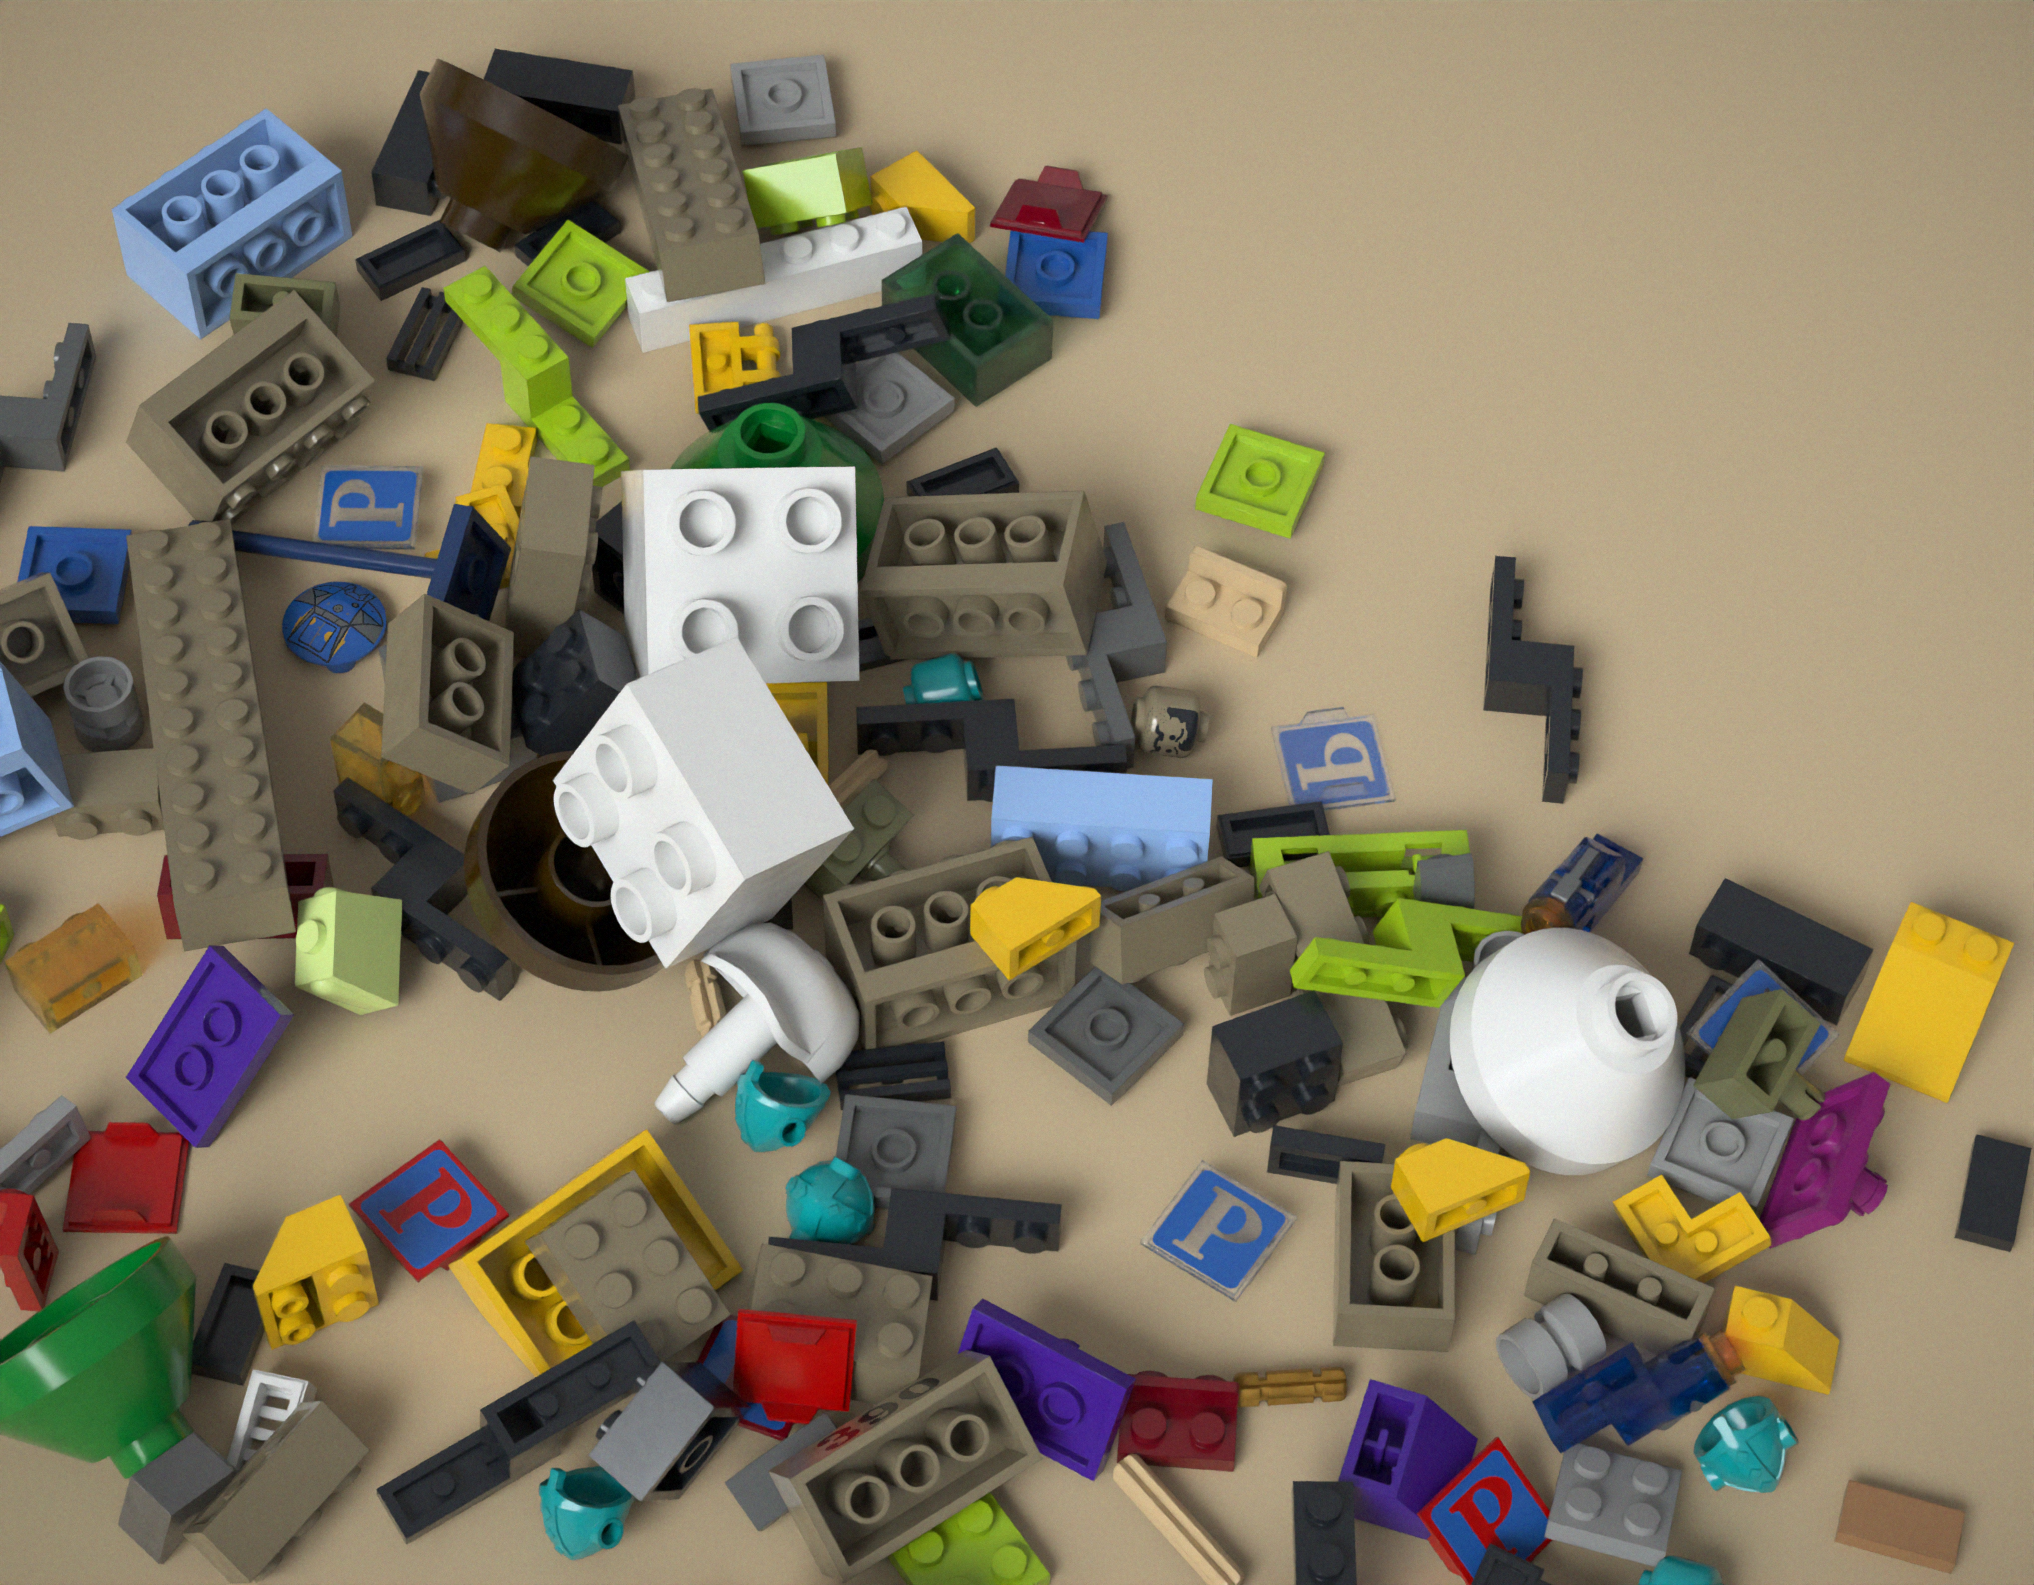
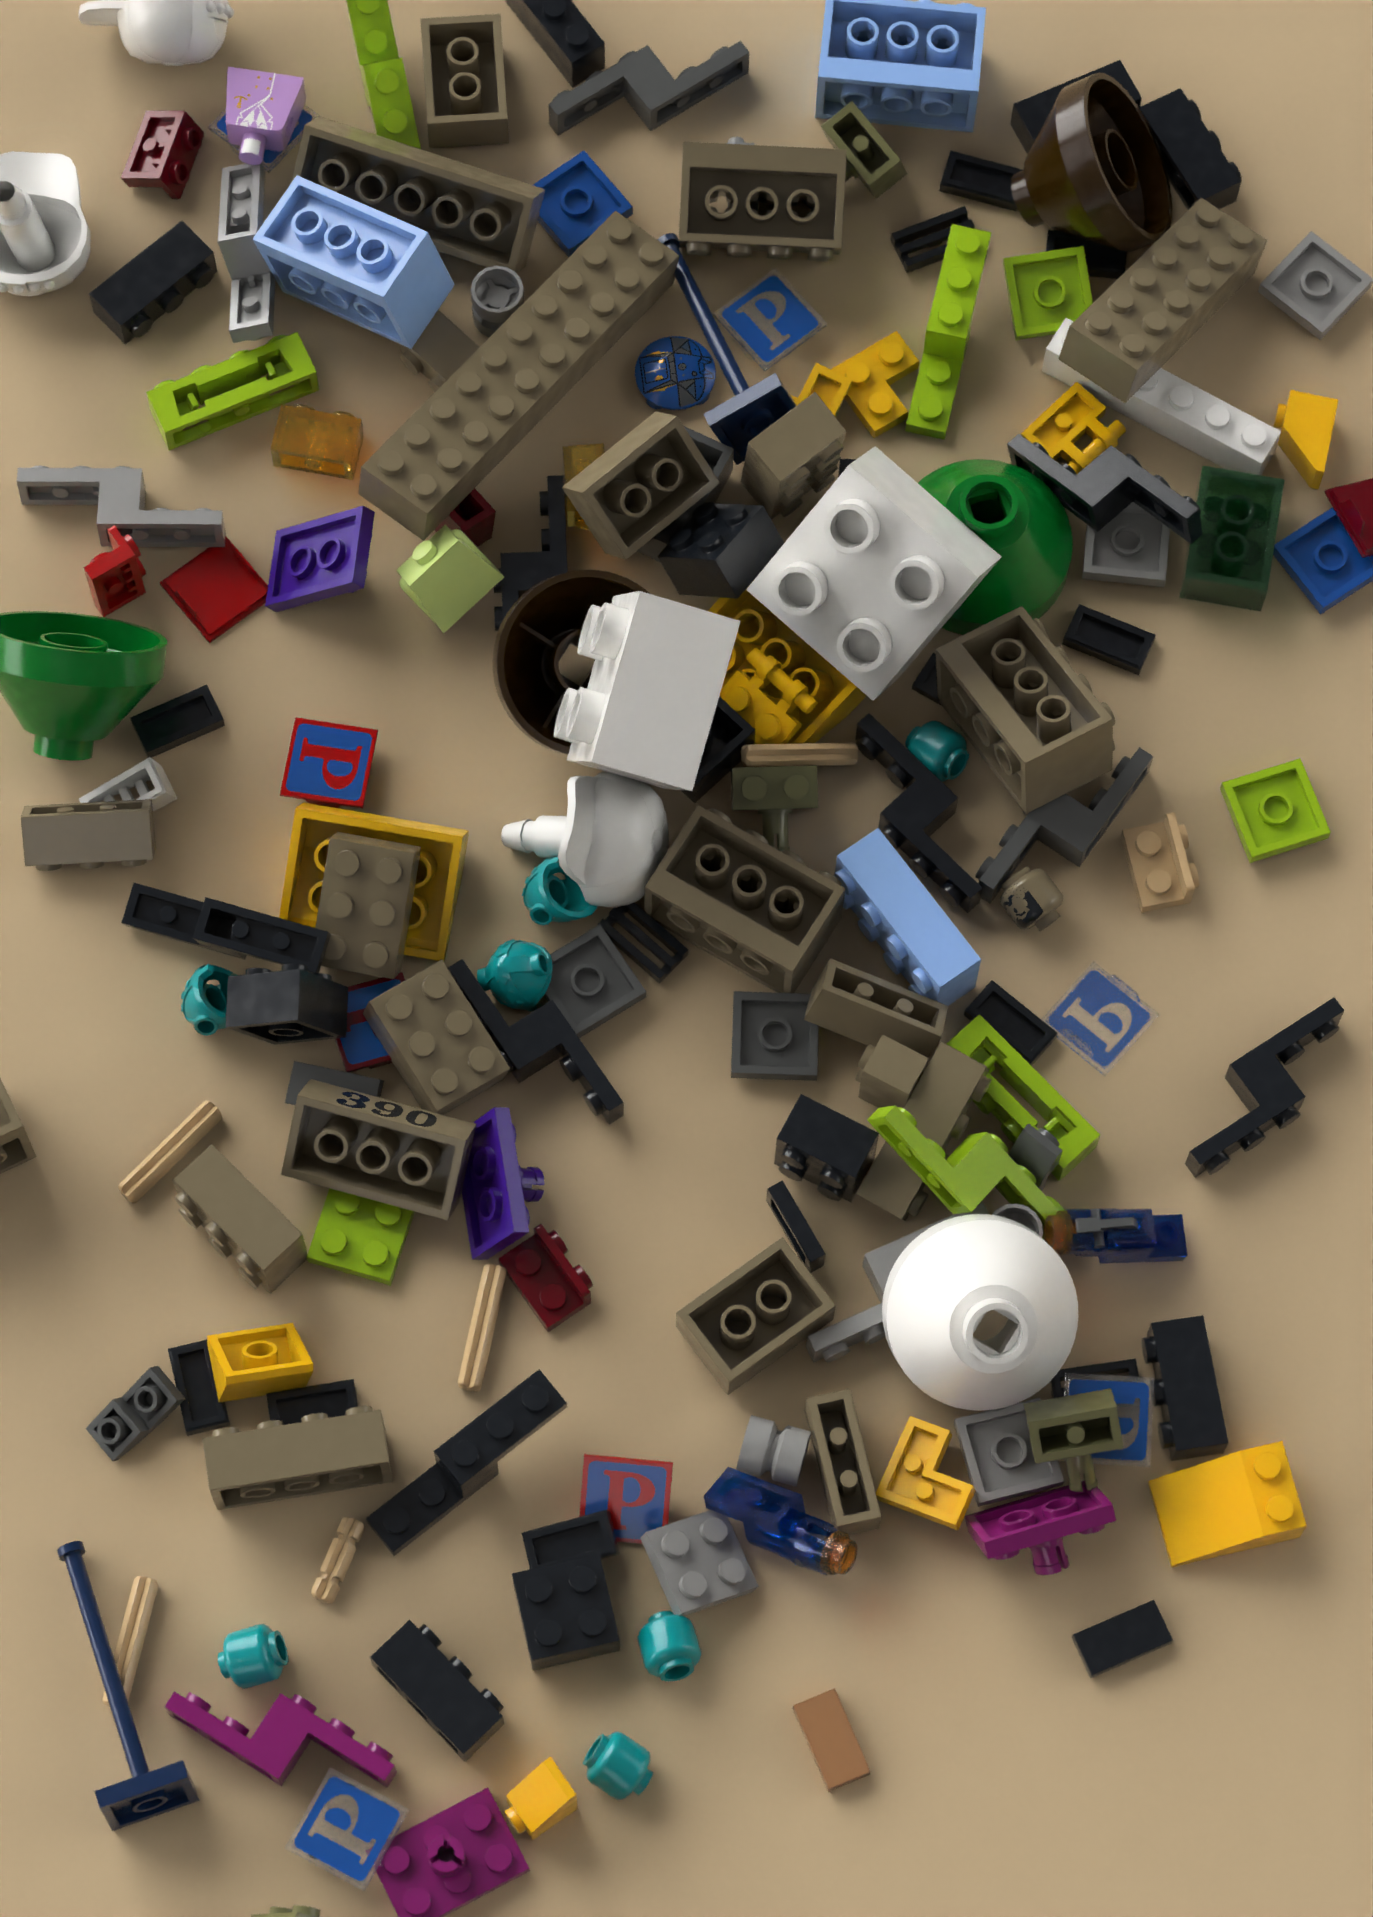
camera: 50 degrees right, 15 degrees up
flat silver slope [118,1433,238,1564] -> none
yellow slope [252,1195,379,1350] -> none
red piece [733,1309,857,1424] -> none
lime brick [742,147,873,235] -> none
yellow slope [970,877,1101,981] -> none
piece [1140,1160,1298,1302] -> none
pearl gold axle [1233,1366,1347,1407] -> none
dark purple slope [1338,1379,1478,1540] -> none
yellow slope [1391,1138,1530,1242] -> none
teal helmet [1693,1396,1799,1493] -> none
yellow slope [1715,1286,1839,1395] -> none

